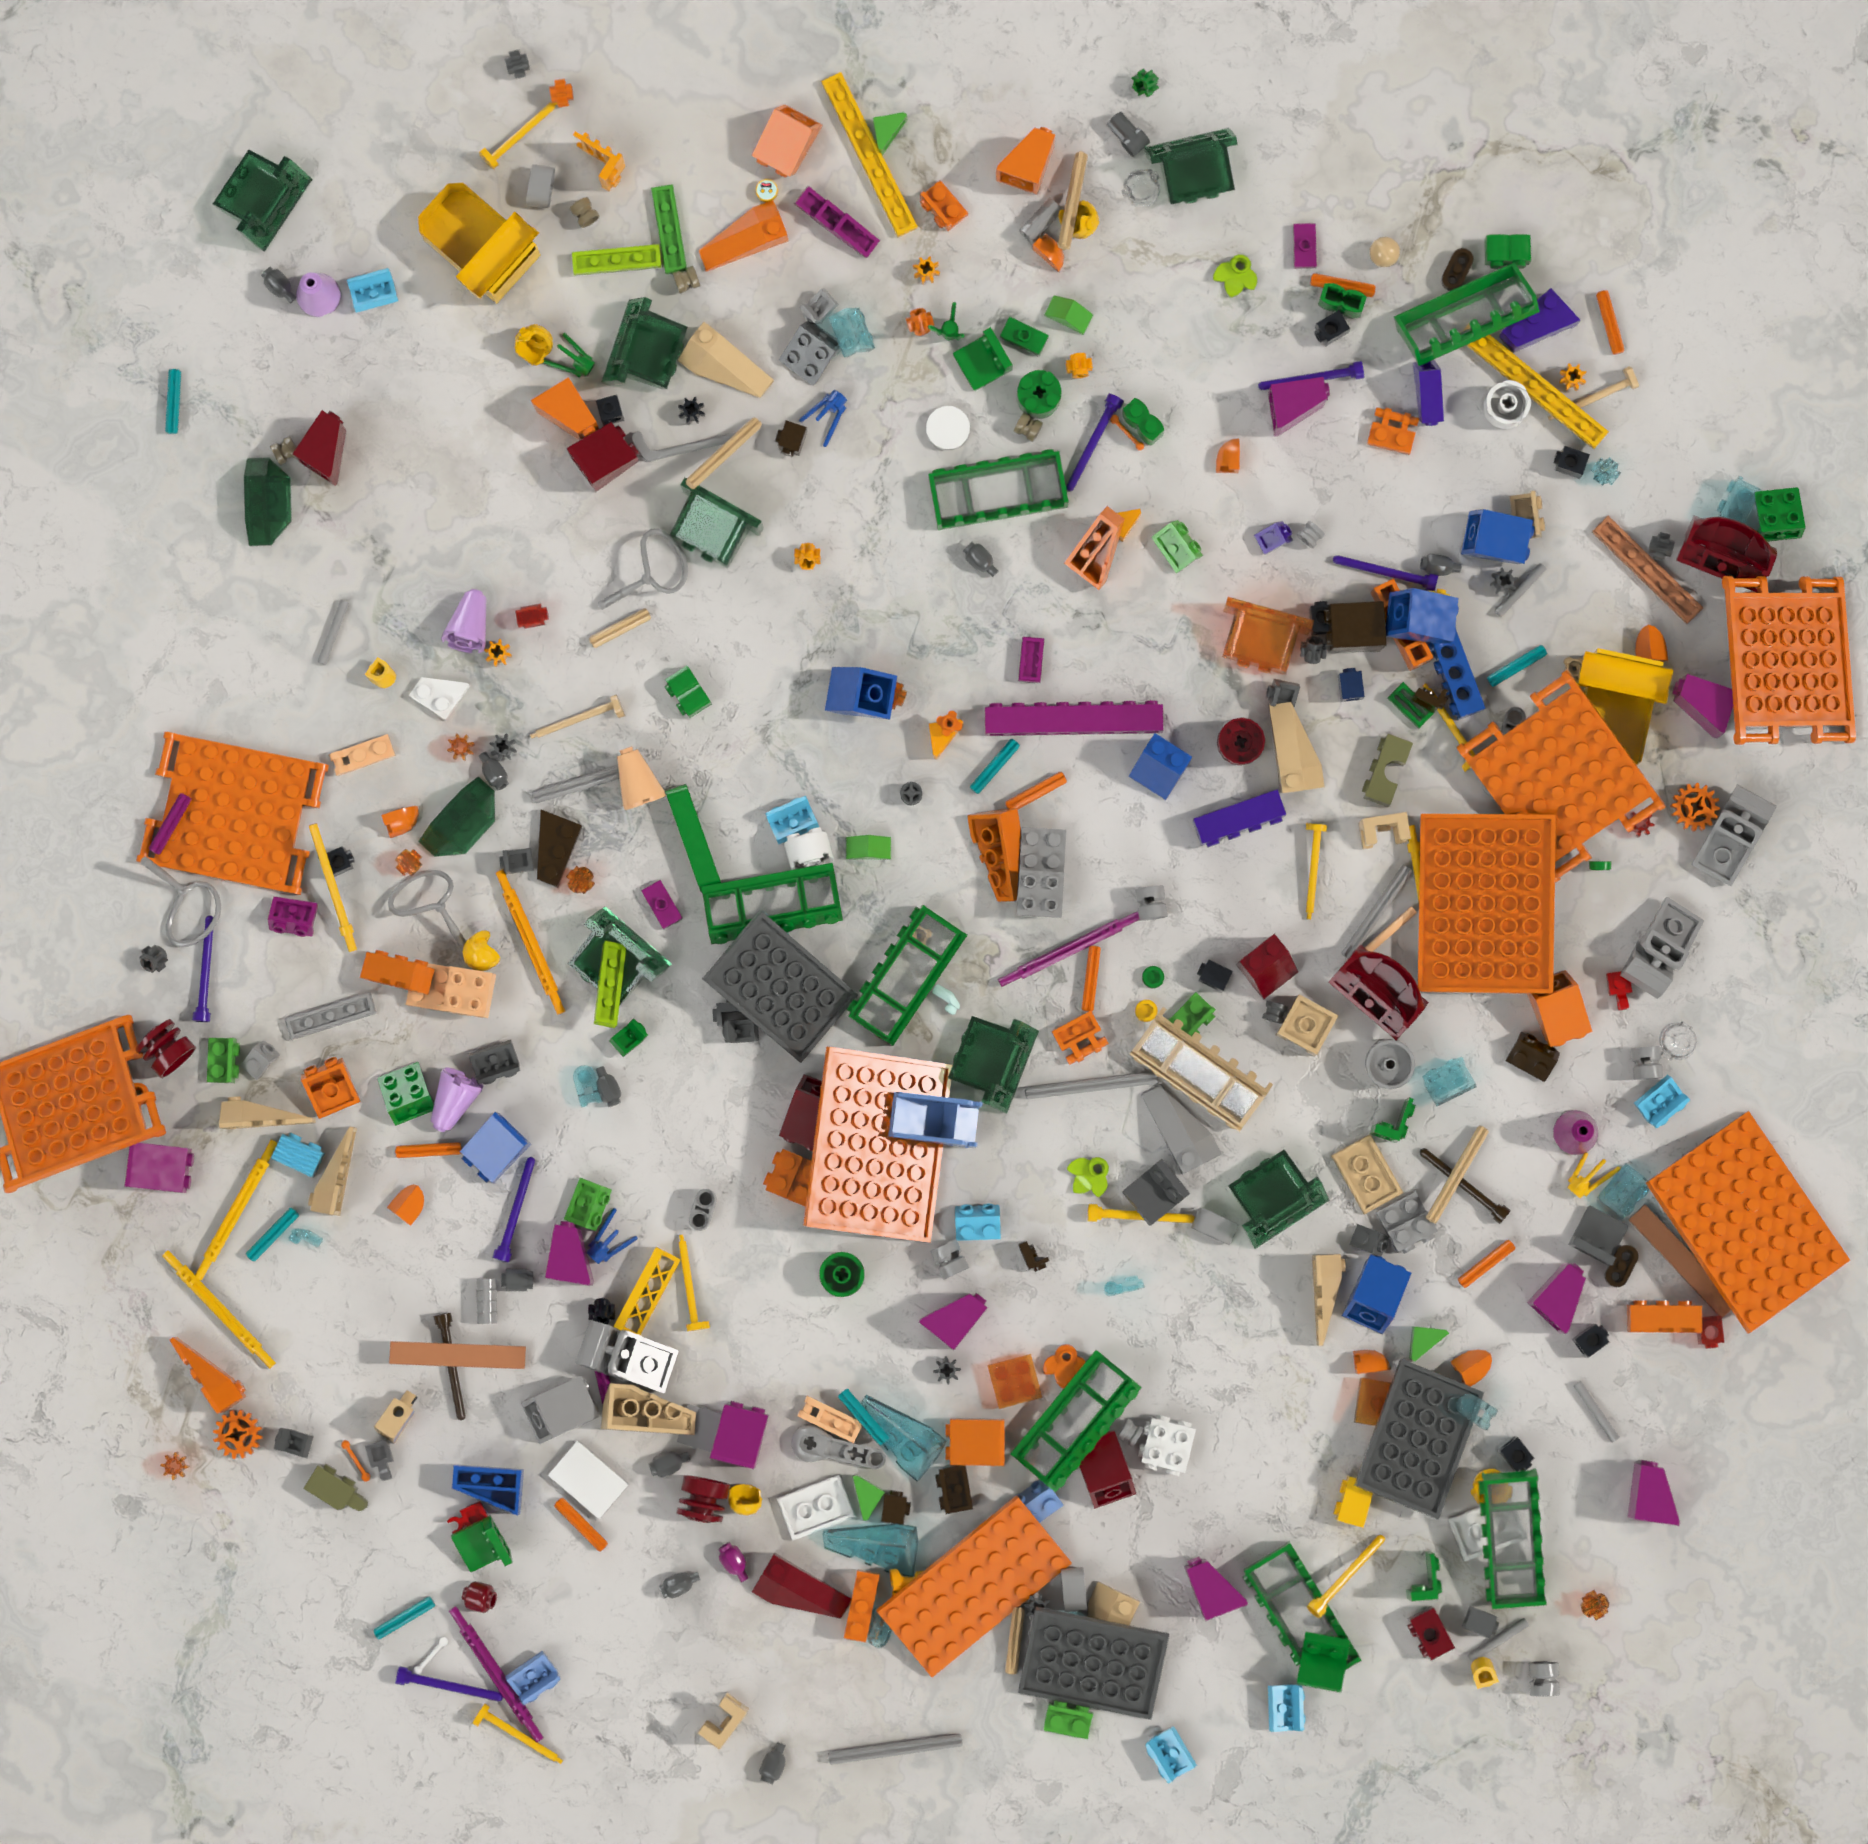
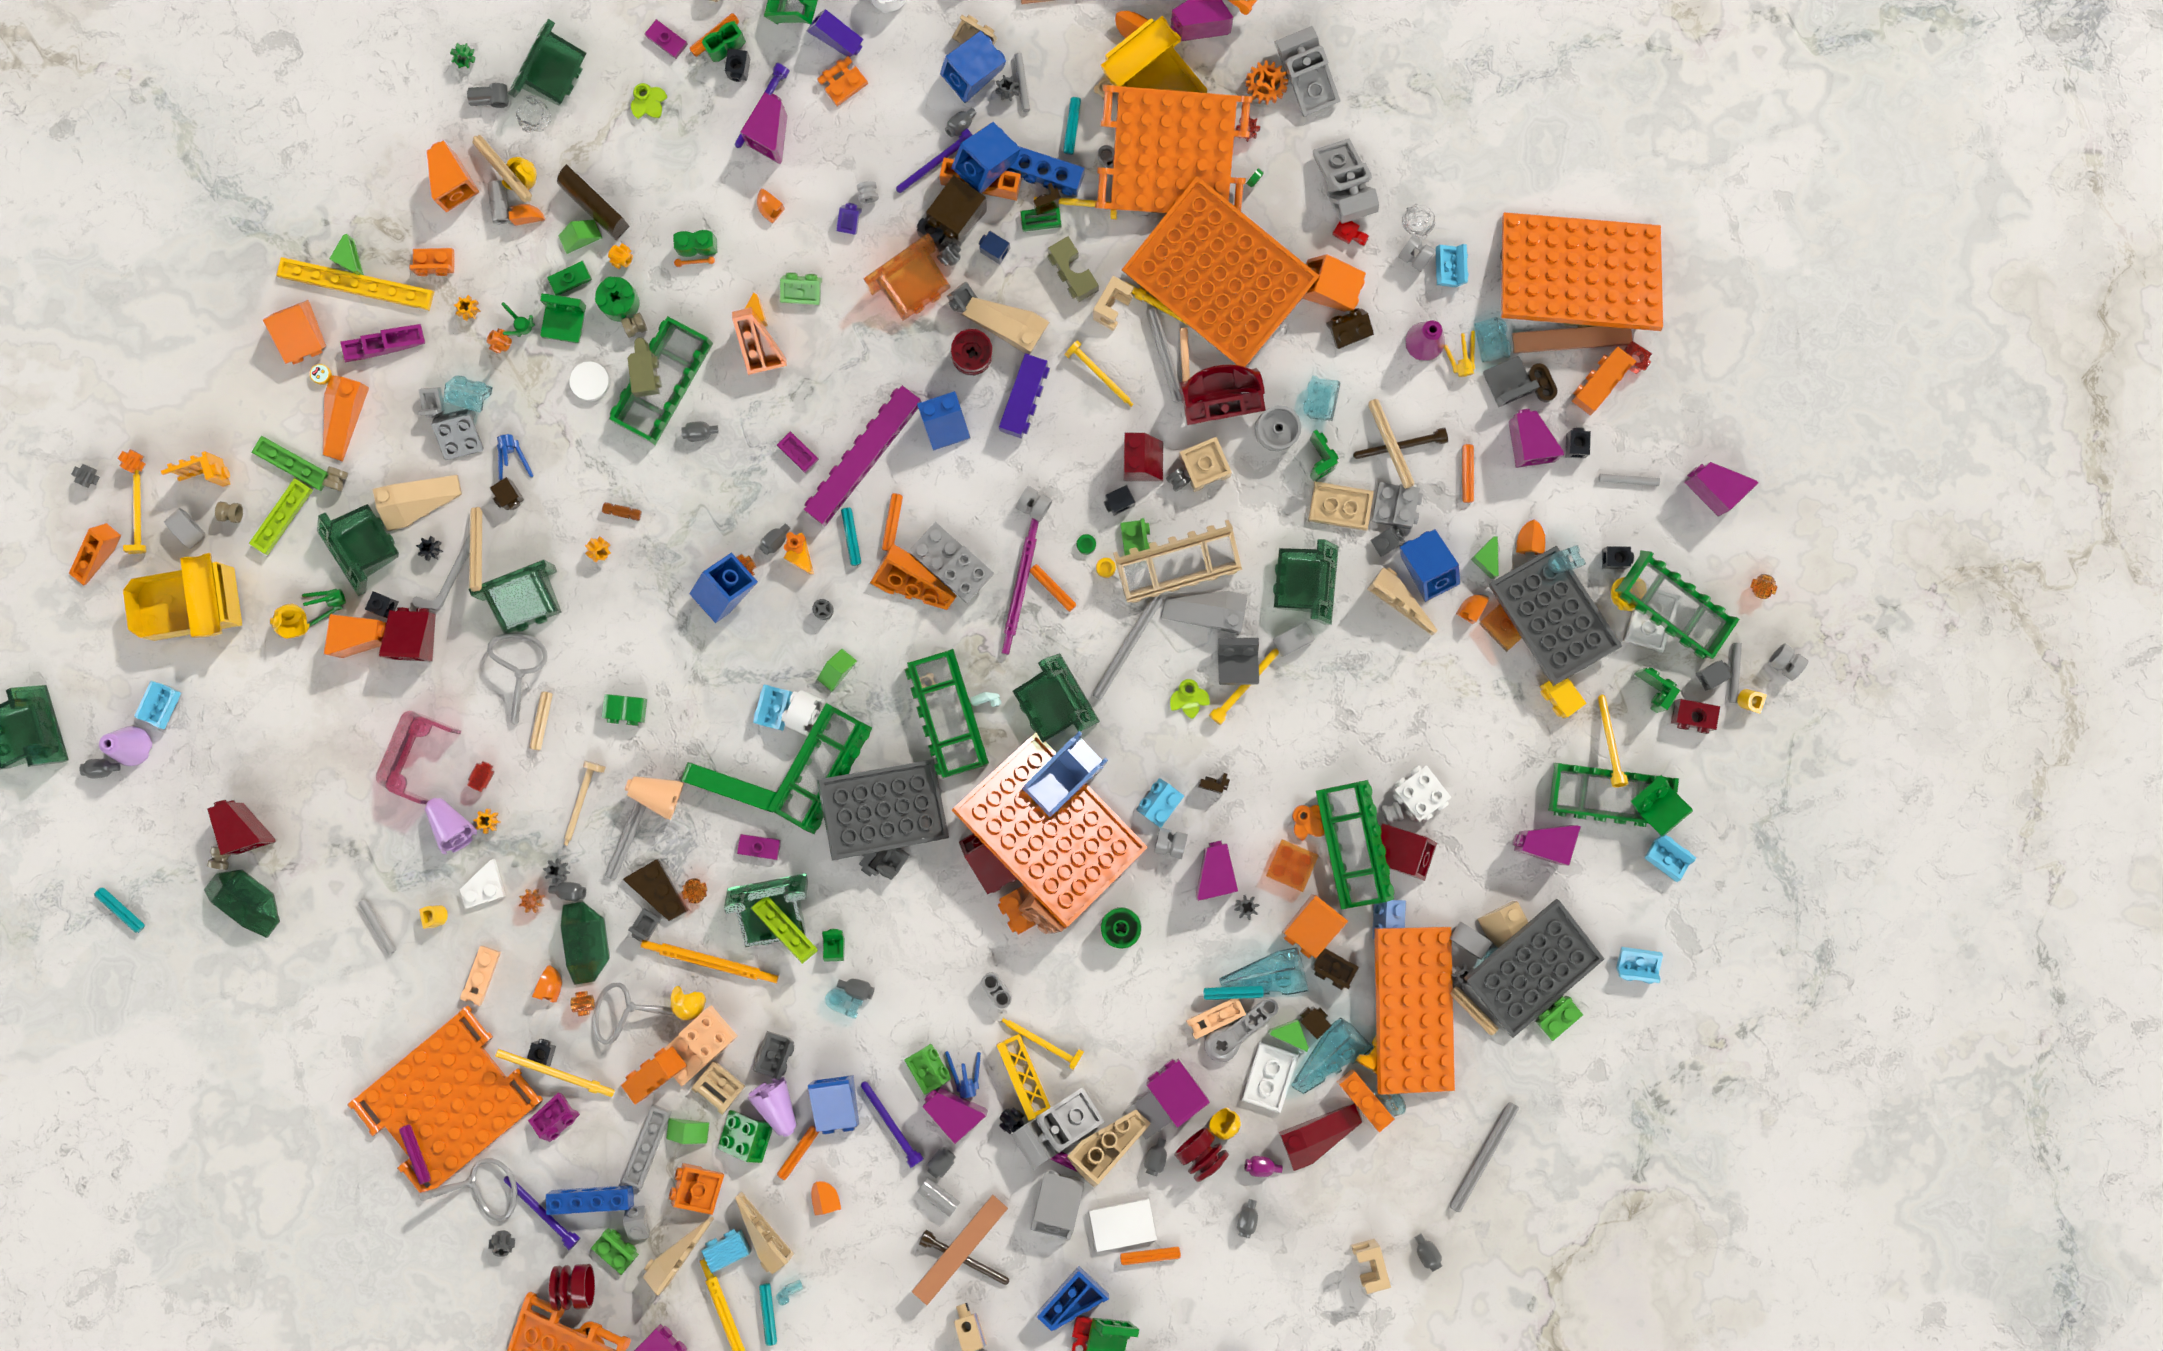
camera: 50 degrees left, 0 degrees up
orange plate [1052,1011,1109,1065] -> none
dark purple piece [1066,393,1124,492] -> none
clear light blue plate [1103,1275,1145,1296] -> none
none -> orange slope [69,523,121,586]
none -> clear pink windscreen [376,711,462,804]
none -> blue brick [546,1185,634,1215]
none -> dark brown brick [557,164,630,240]
none -> dark orange axle [602,502,642,521]
none -> olive hinge [627,337,662,397]
none -> bright green slope [666,1118,710,1144]
none -> tan plate [691,1060,745,1115]
none -> dark grey plant [759,523,791,555]
none -> nougat slope [1018,893,1064,934]

